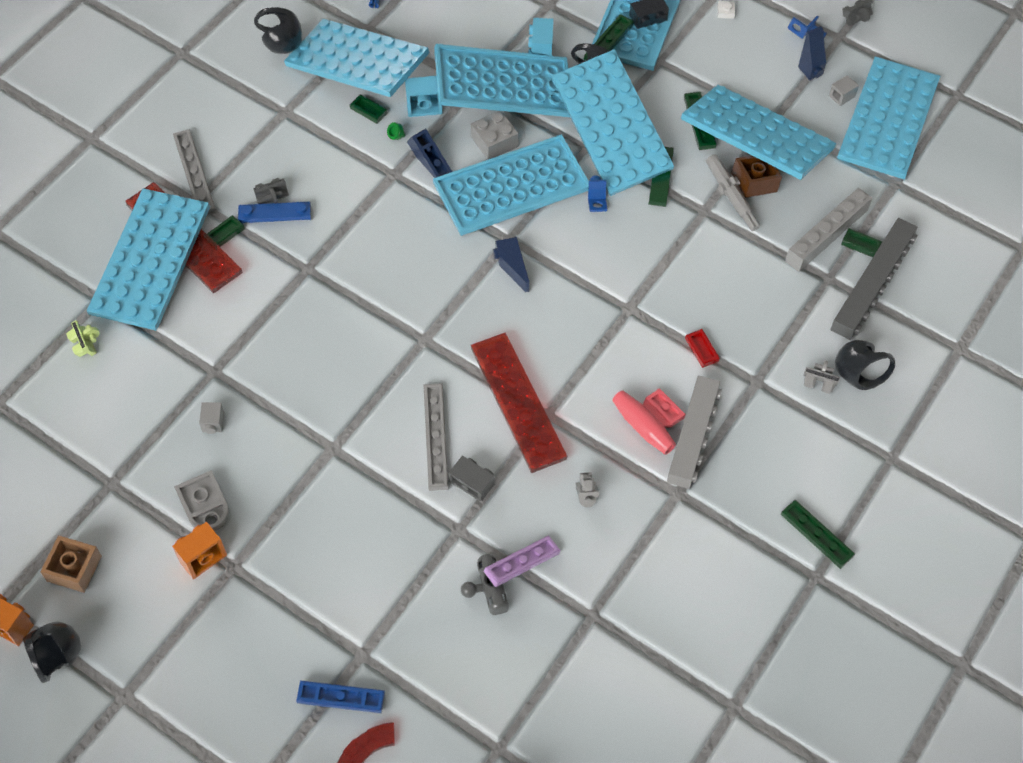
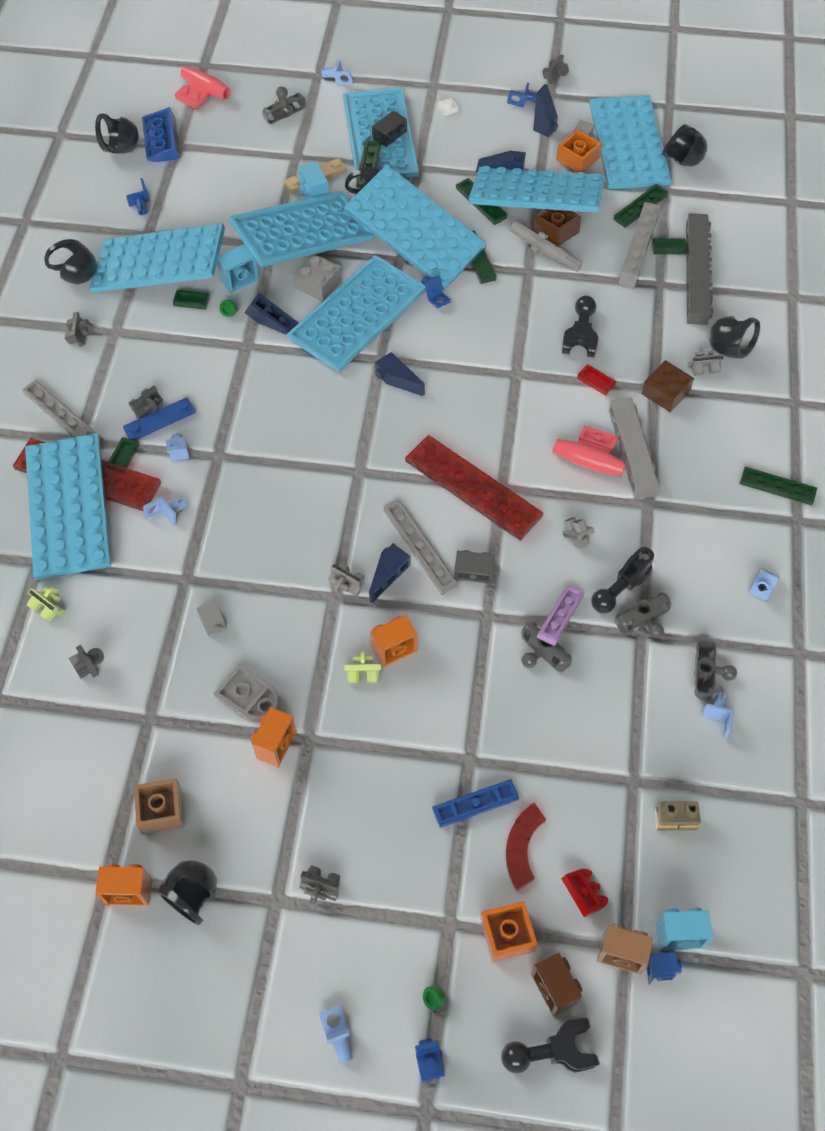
camera: 25 degrees left, 0 degrees up
none -> dark grey hips [65,311,93,347]
none -> dark grey hips [68,645,104,679]
none -> light blue bracket [143,497,188,525]
none -> light blue bracket [166,433,189,461]
none -> tan plate [284,158,347,194]
none -> dark grey hips [299,865,340,904]
none -> light grey hips [328,563,365,596]
none -> yellowish green hips [344,651,381,683]
none -> dark blue slope [369,543,411,603]
none -> orange brick [370,615,418,668]
none -> dark blue slope [476,151,526,172]
none -> orange brick [556,129,602,172]
none -> black piece [561,296,598,358]
none -> black piece [591,547,654,614]
none -> dark green tile [613,184,668,228]
none -> dark grey piece [615,592,671,639]
none -> reddish brown brick [641,360,694,412]
none -> black piece [662,124,707,167]
none -> dark grey piece [694,640,737,700]
none -> light blue bracket [702,692,734,740]
none -> light blue bracket [749,568,780,601]

